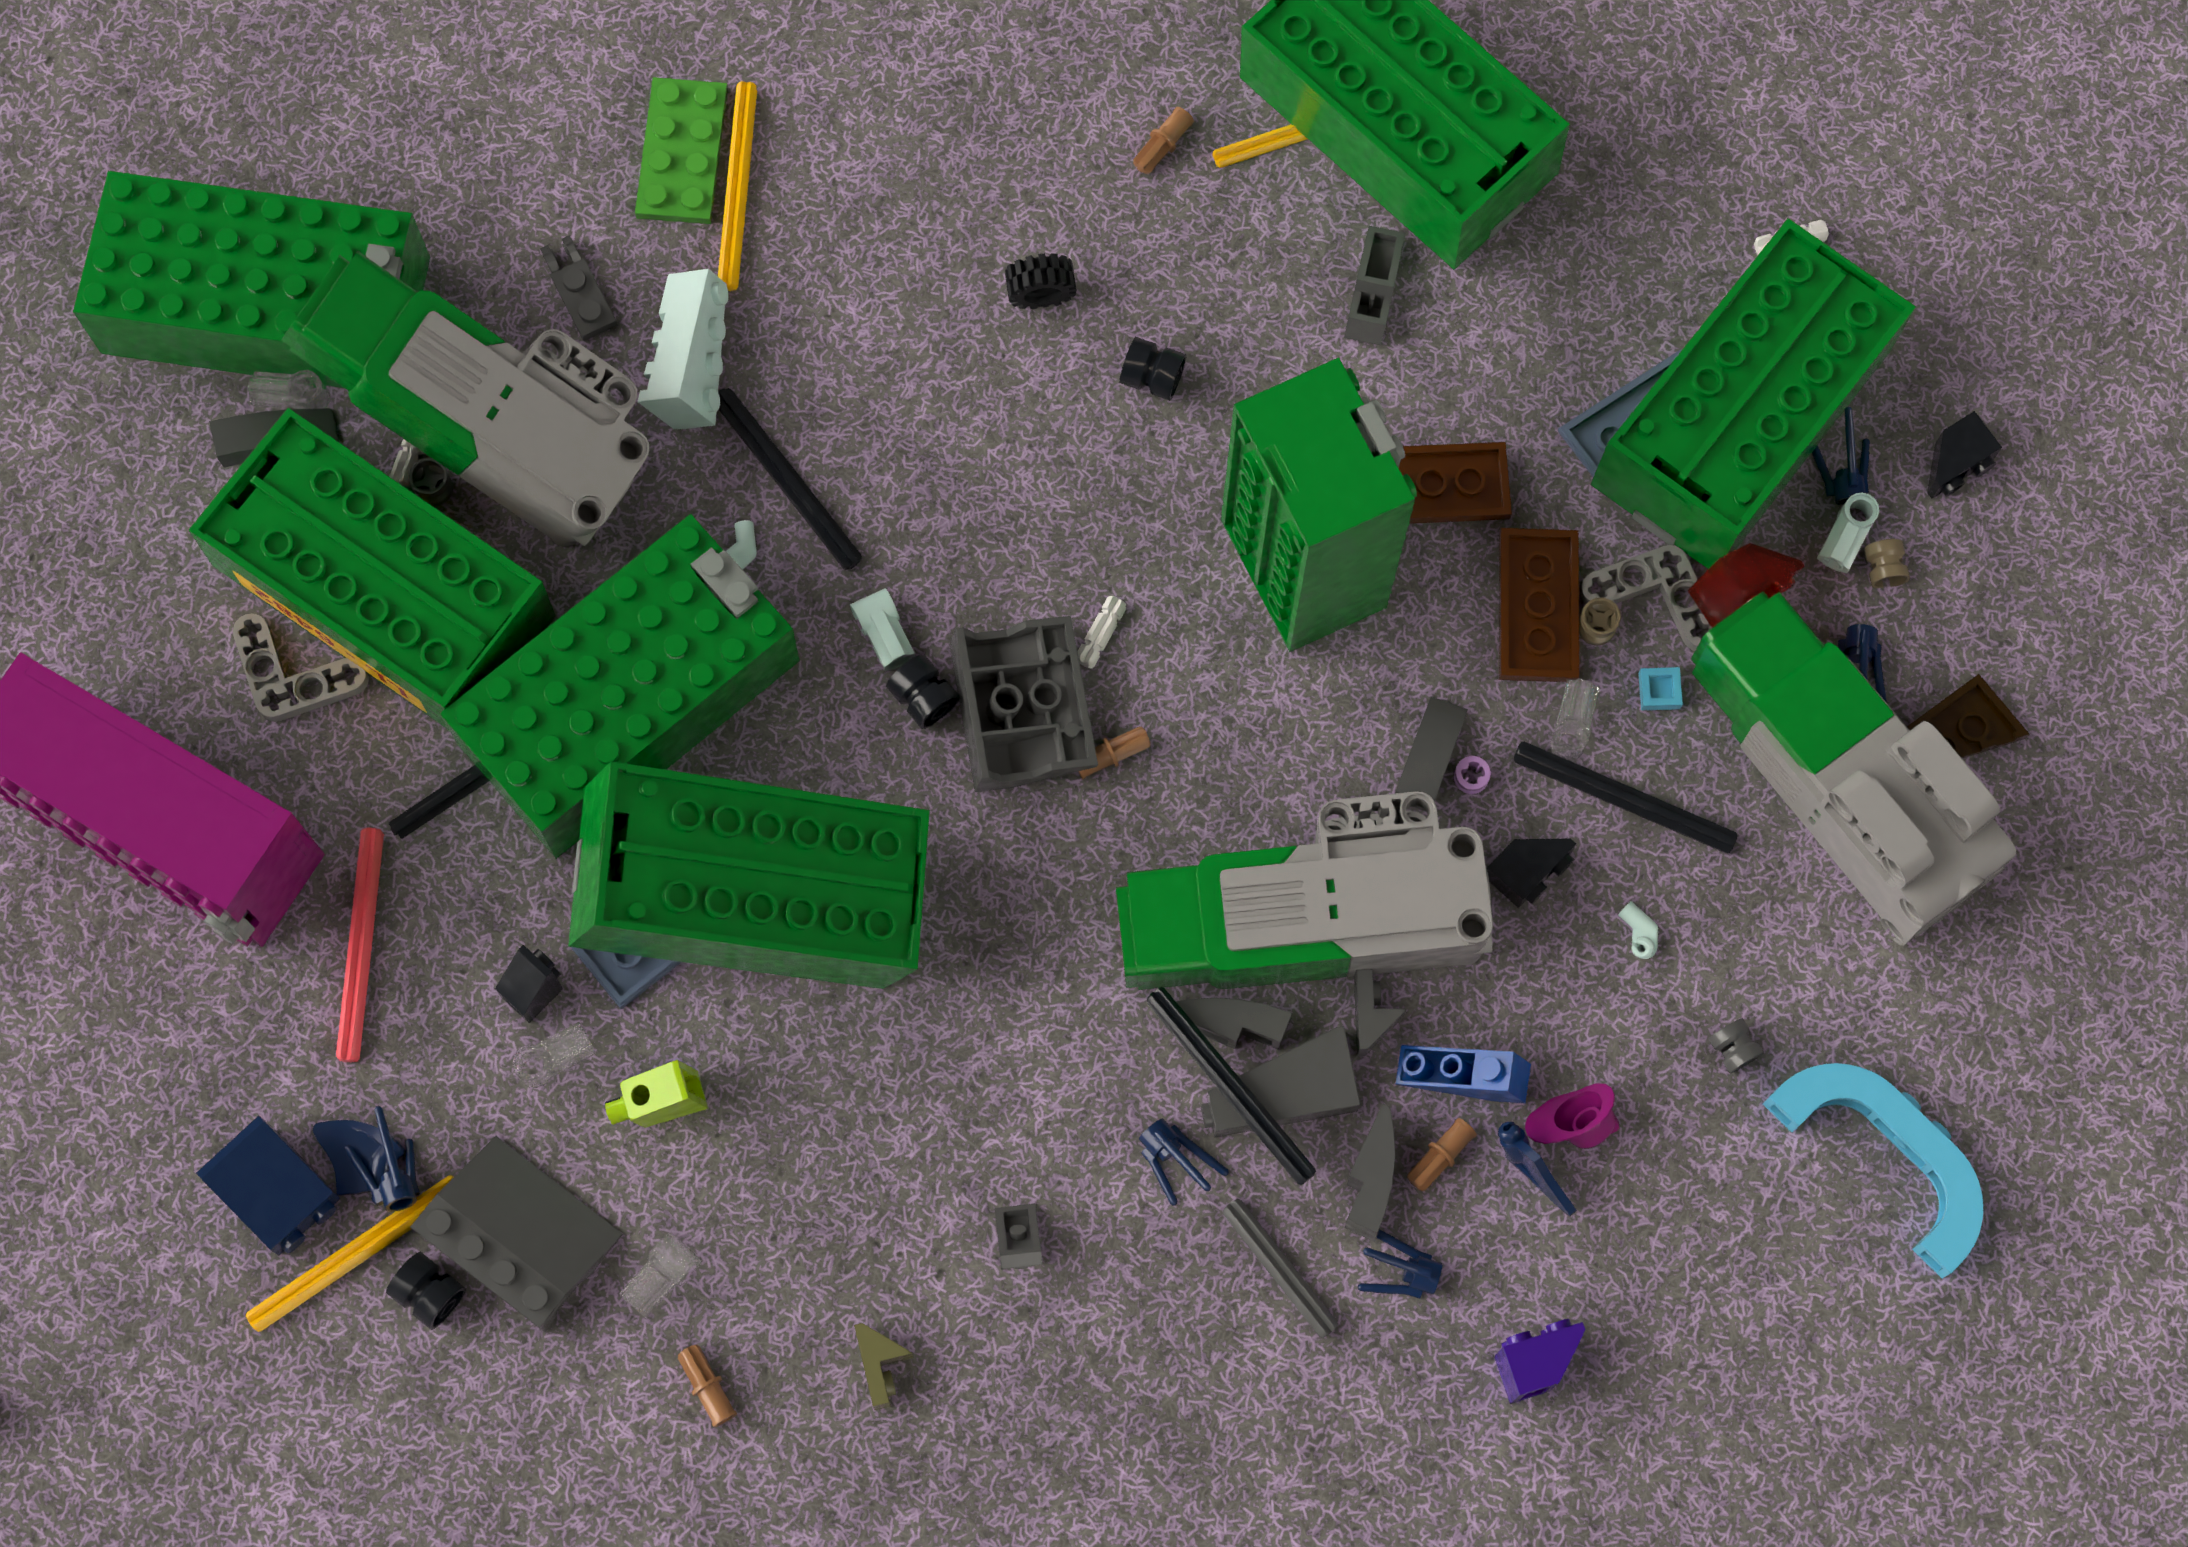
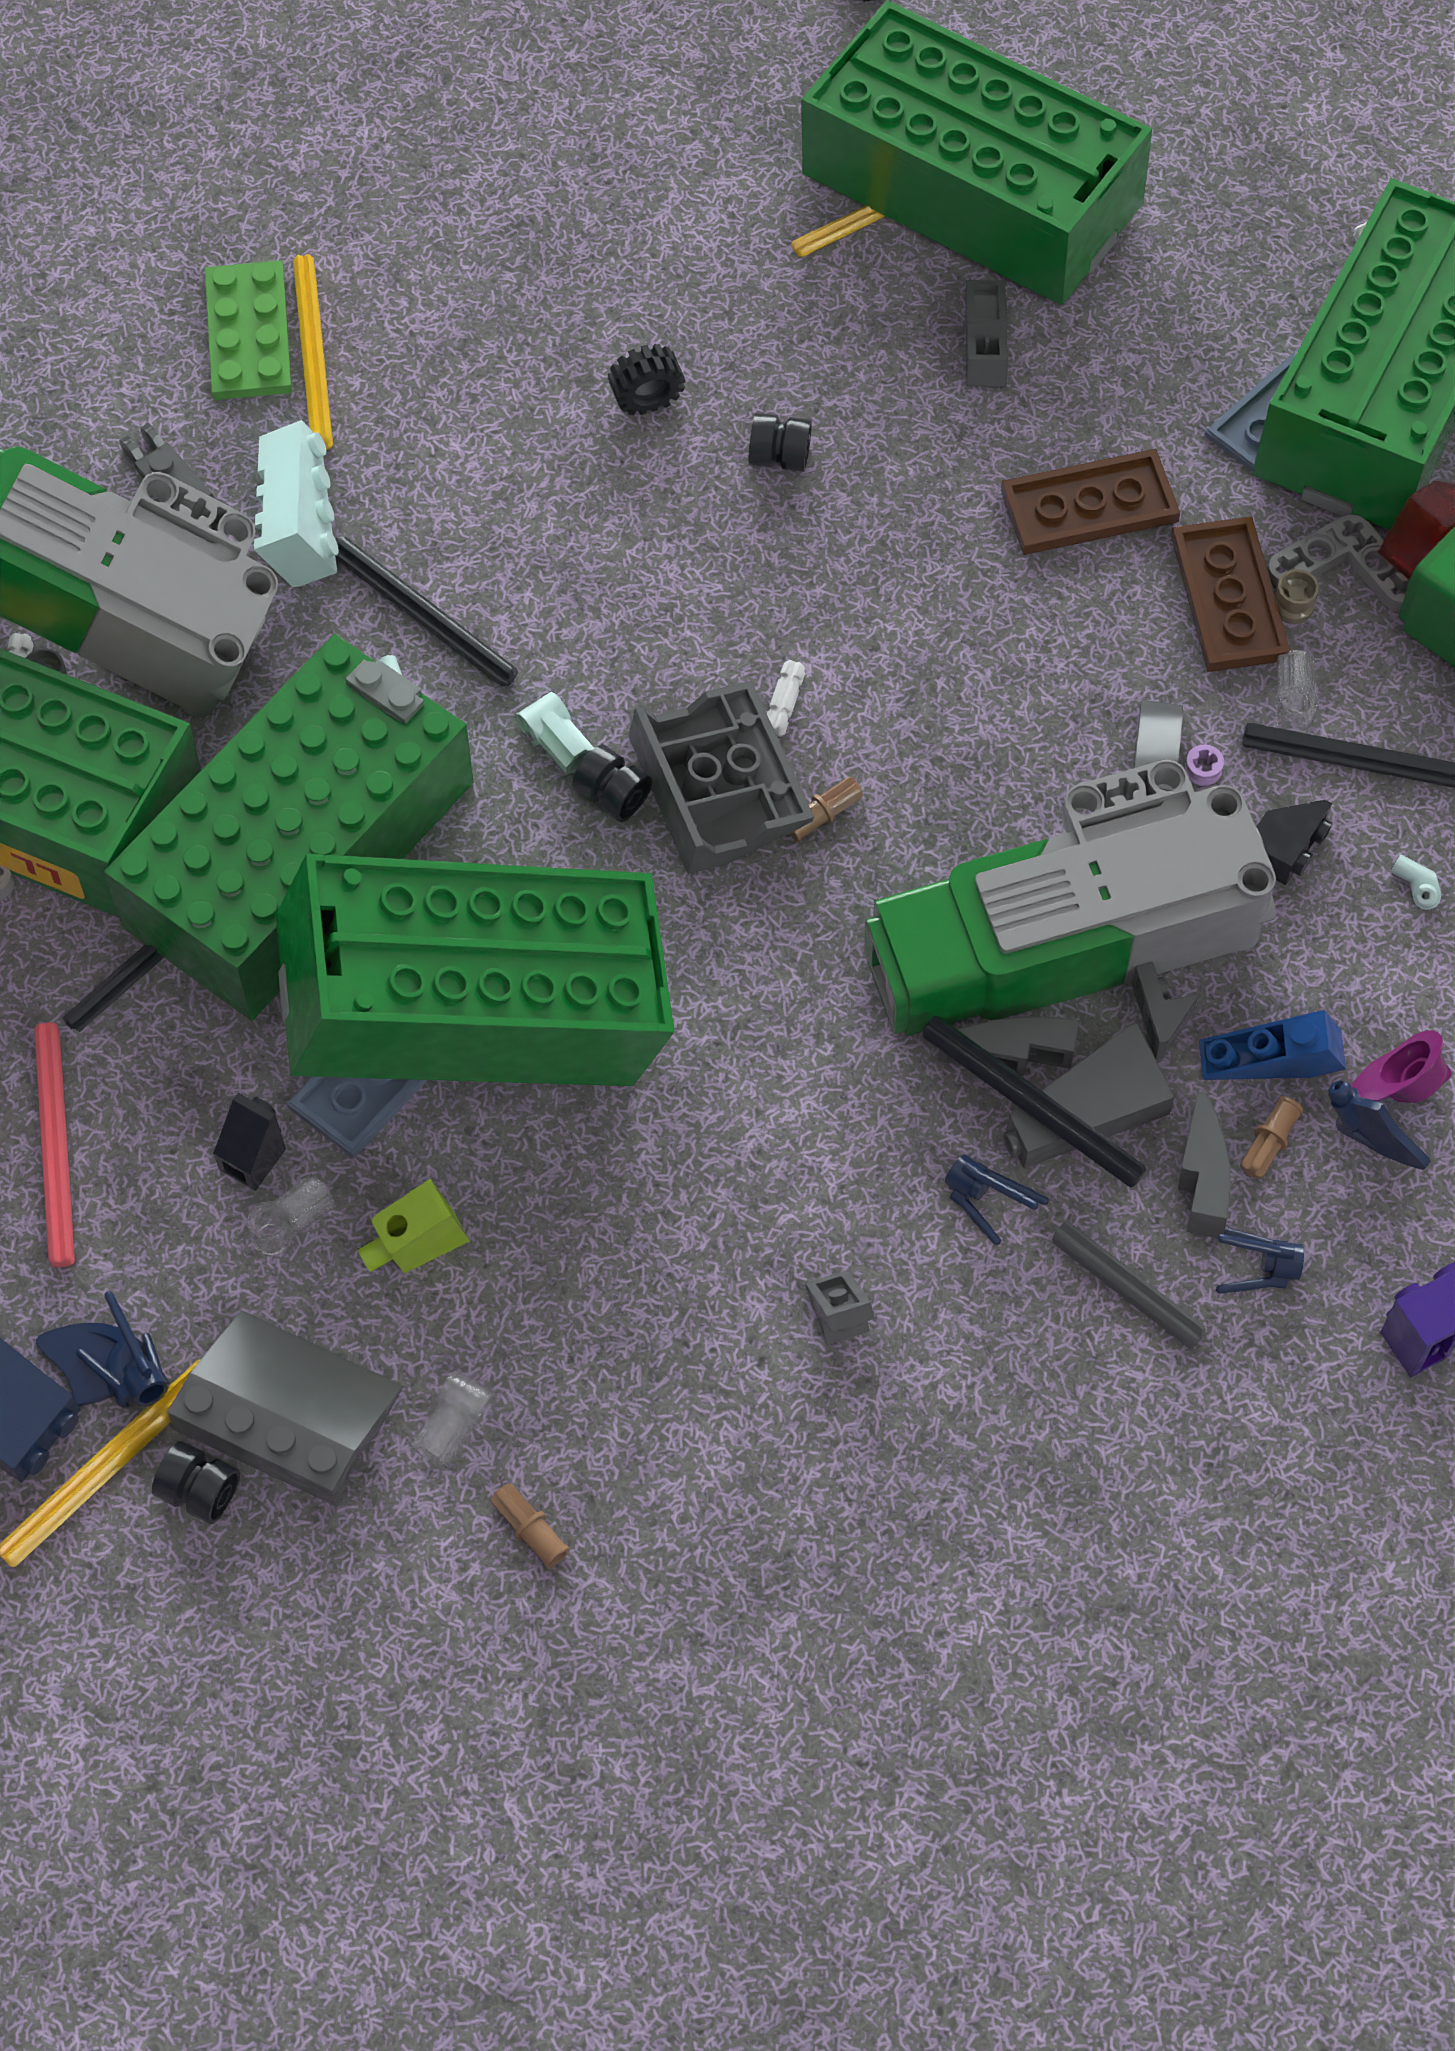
camera: 10 degrees left, 10 degrees down
olive slope [854,1323,914,1410] -> none
medium nougat axle [1133,107,1194,174] -> none
green piece [1221,357,1417,652] -> none
medium azure plate [1638,667,1683,710] -> none

